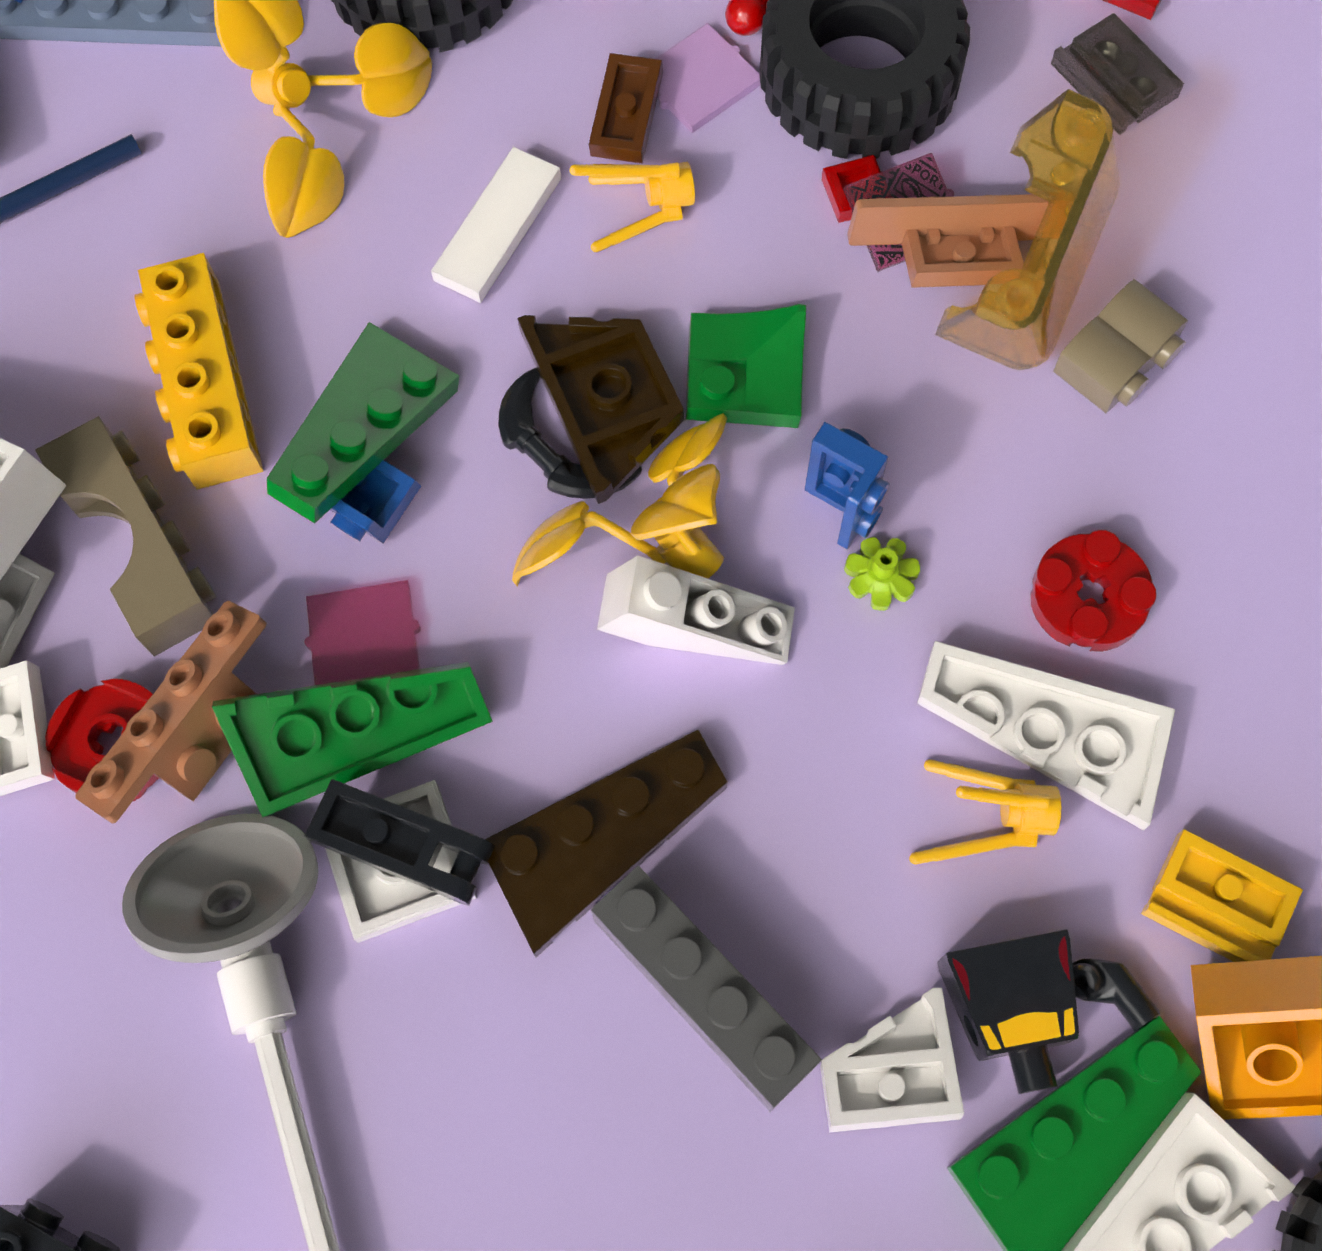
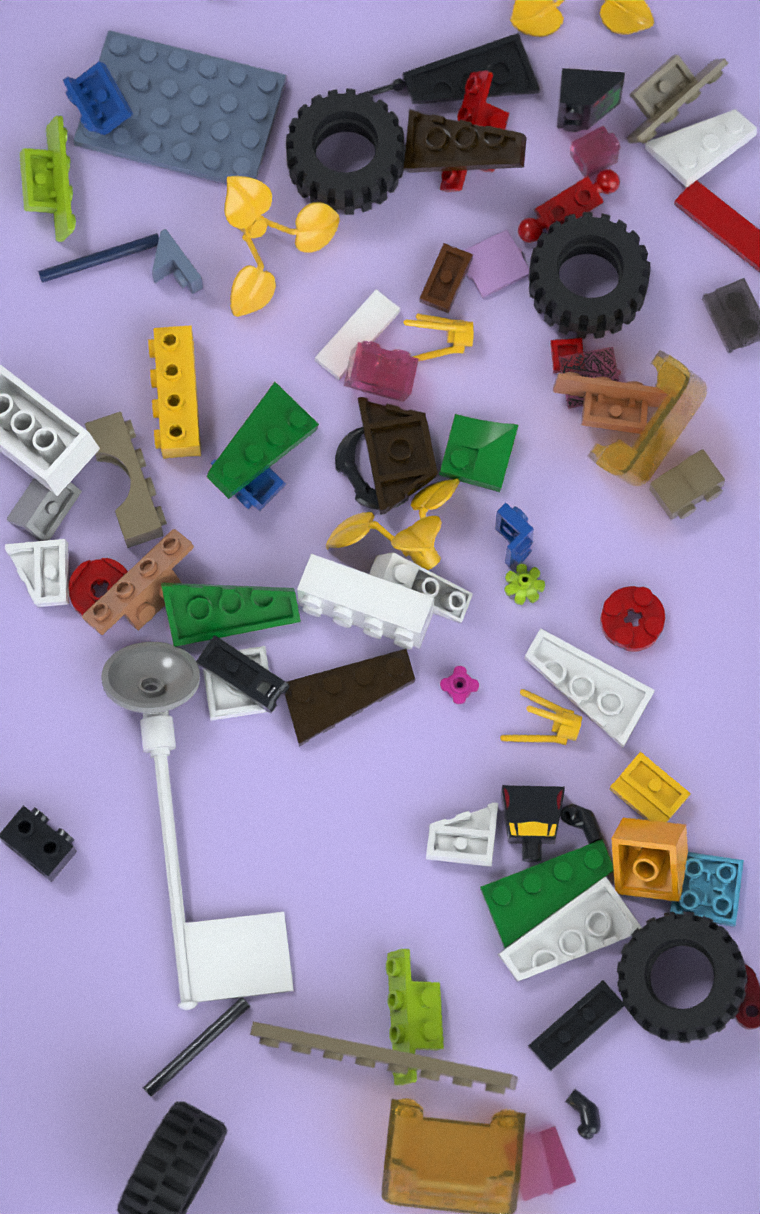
camera: 10 degrees right, 5 degrees up
clear pink piece [304,580,421,685] -> none
dark grey brick [591,865,822,1112] -> none
none -> sand blue slope [152,228,203,294]
none -> white brick [297,554,434,649]
none -> clear pink brick [343,341,419,402]
none -> dark pink plate [440,666,479,704]

